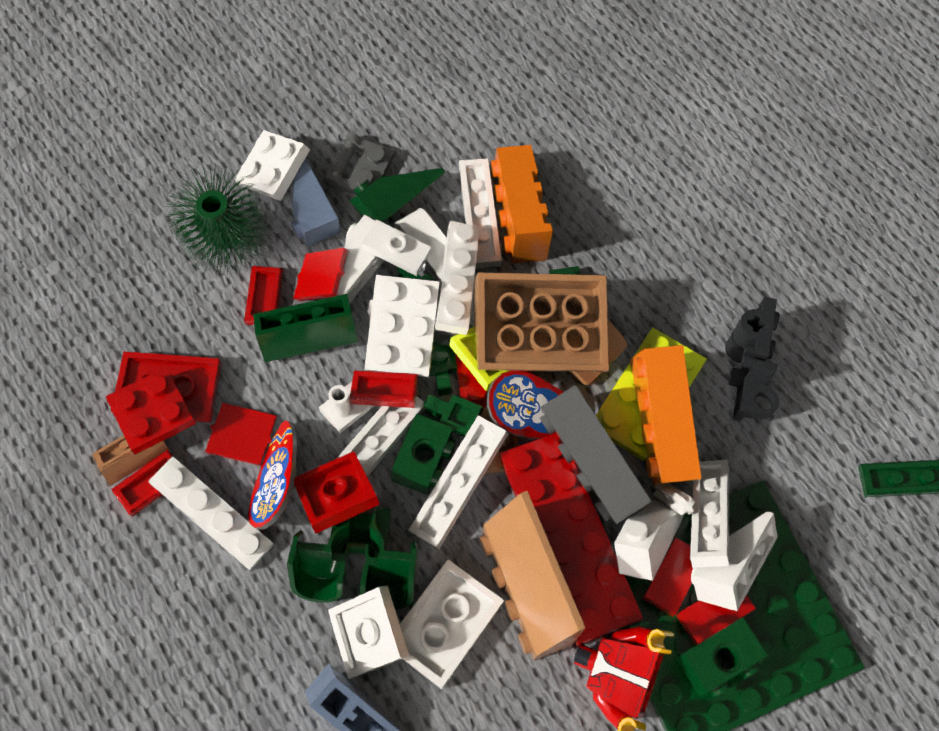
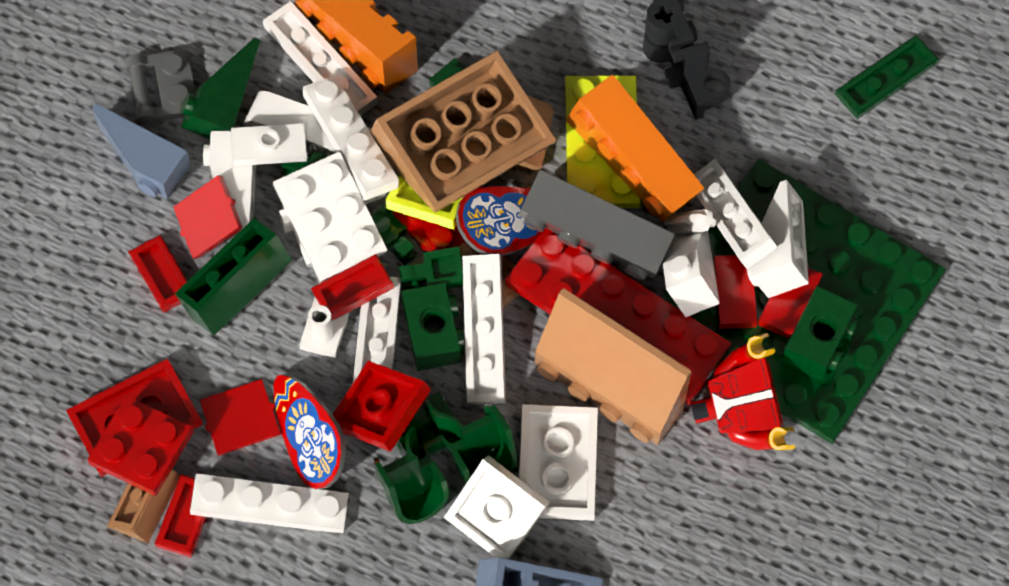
camera: 30 degrees left, 0 degrees up
dark green piece [164,164,270,274] -> none
white plate [235,130,310,201] -> none

